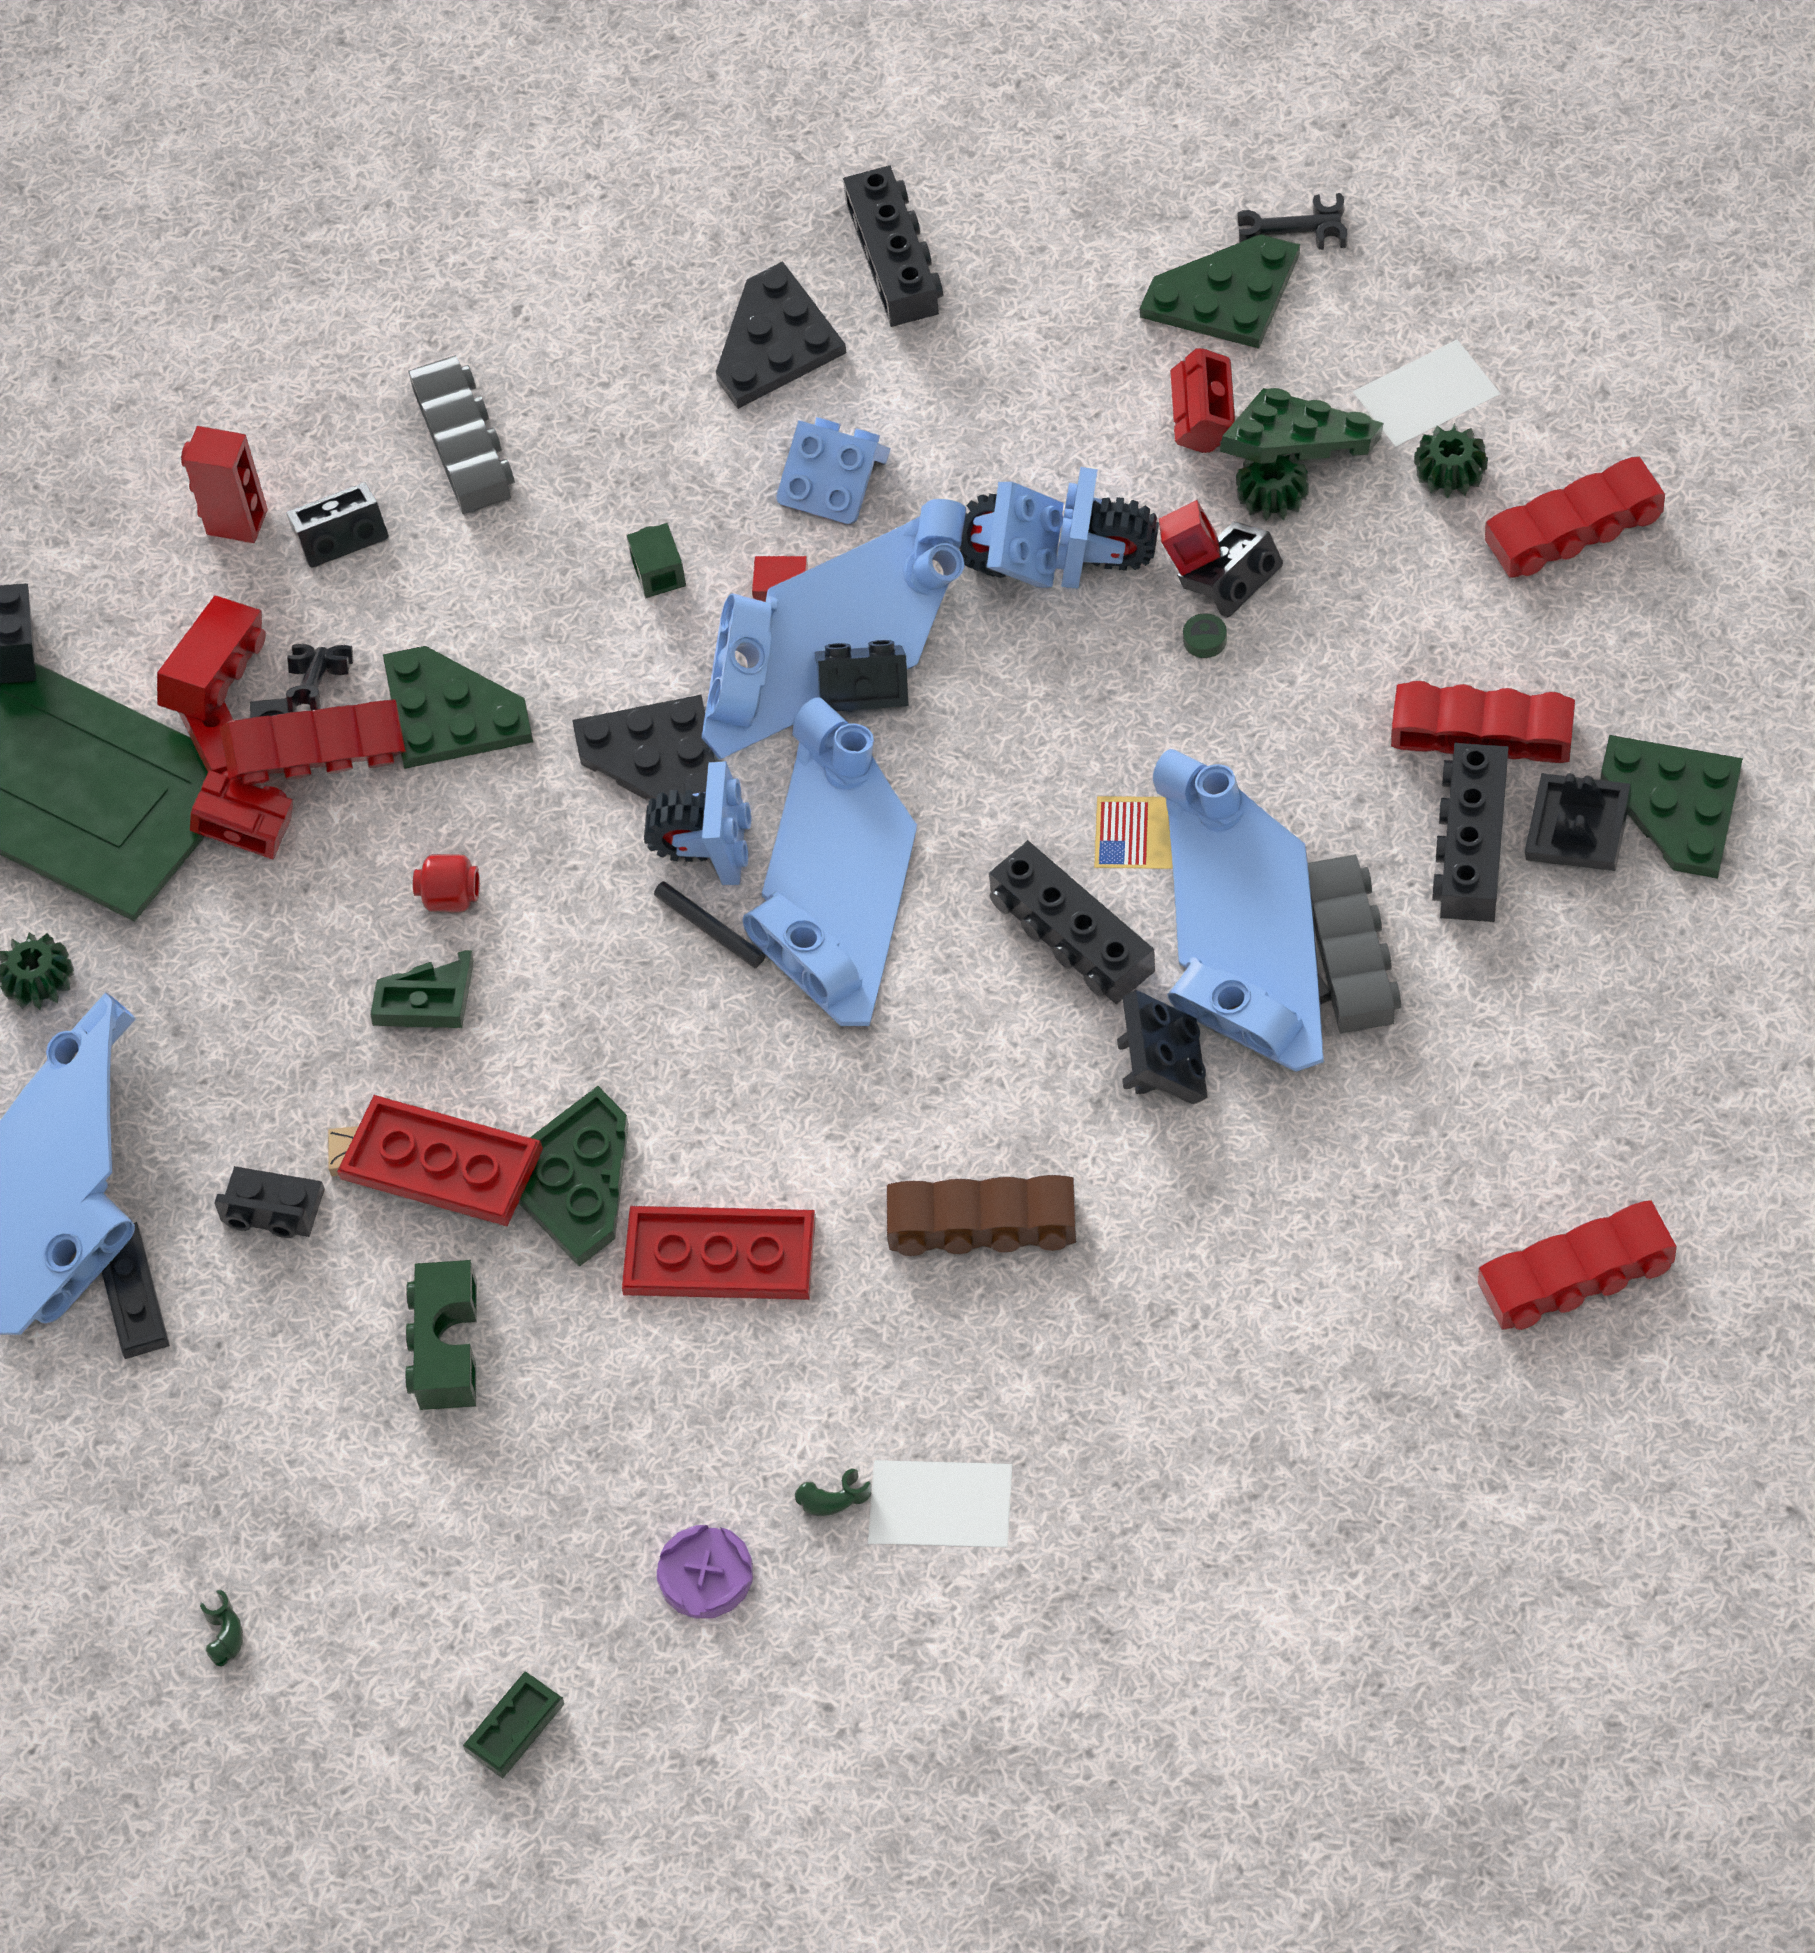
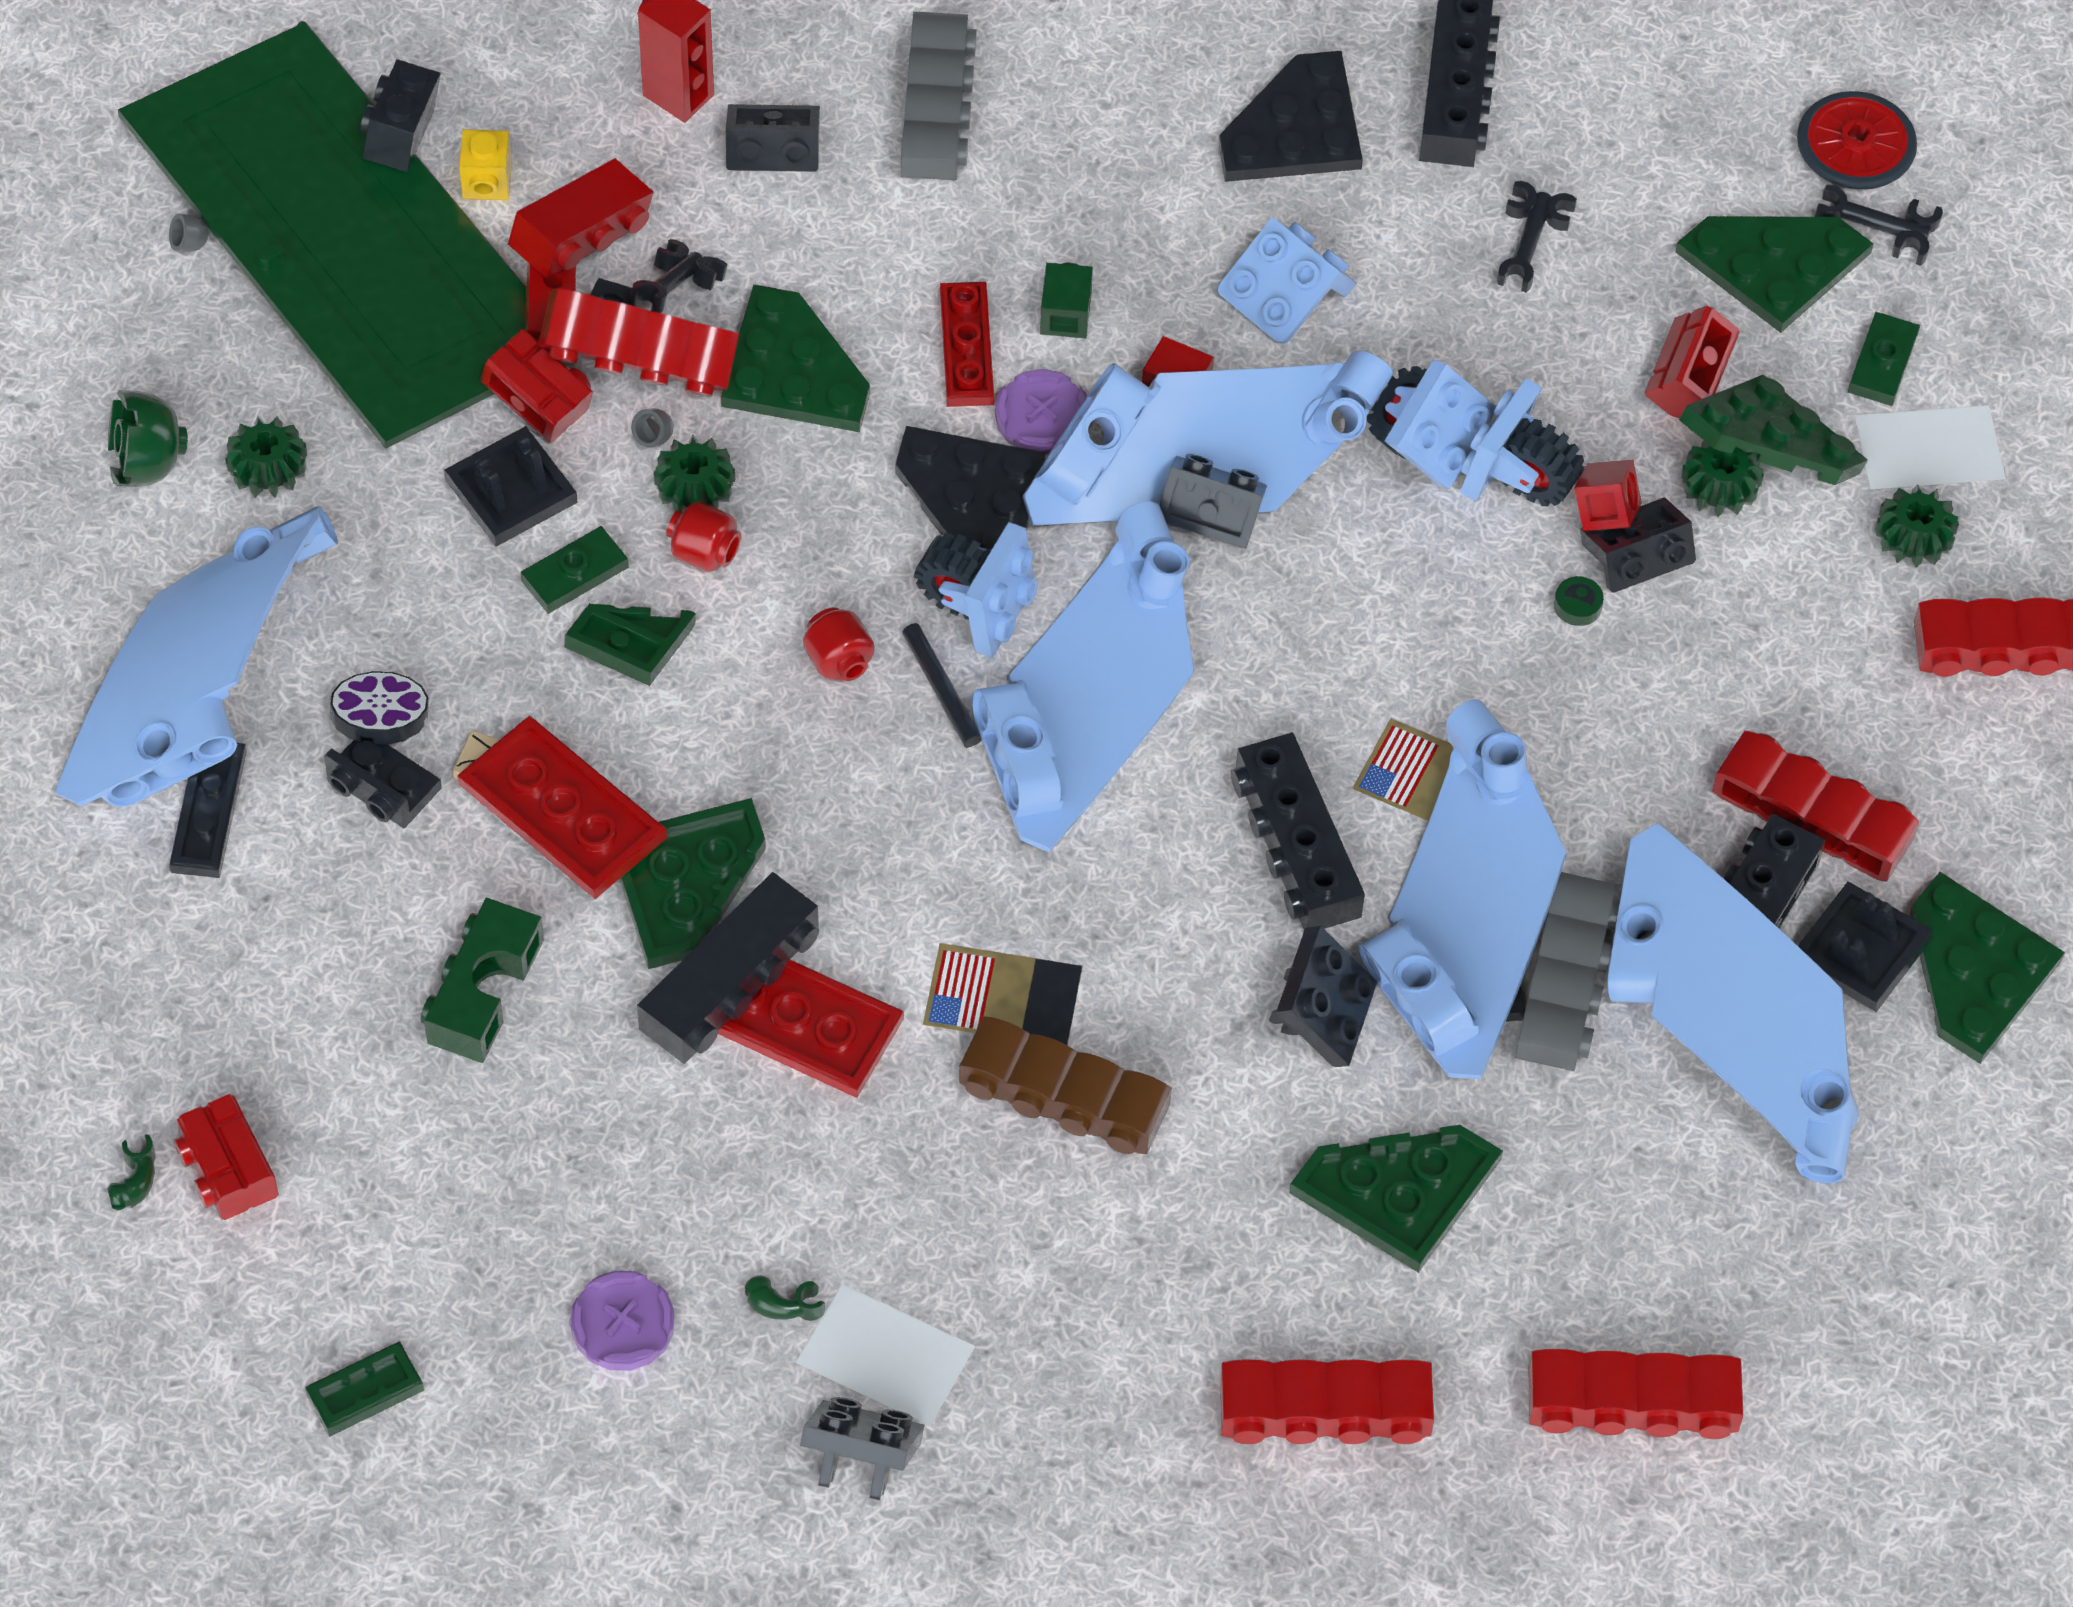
camera: 15 degrees right, 0 degrees up
none -> red brick [173,1094,279,1220]
none -> tile [330,671,429,745]
none -> black plate [444,426,578,547]
none -> yellow brick [459,129,512,201]
none -> dark green plate [521,526,629,614]
none -> dark grey hinge [631,408,674,447]
none -> black brick [637,872,819,1064]
none -> dark green gear [653,434,736,512]
none -> plate [800,1397,925,1501]
none -> red head [803,607,875,681]
none -> sticker [923,943,1083,1045]
none -> red tile [940,281,994,407]
none -> medium lavender tile [995,369,1087,455]
none -> red brick [1220,1359,1434,1444]
none -> dark green plate [1289,1124,1503,1273]
none -> black bar [1497,181,1577,293]
none -> light blue panel [1608,823,1859,1183]
none -> red wheel [1797,91,1917,190]
none -> dark green plate [1847,312,1921,406]

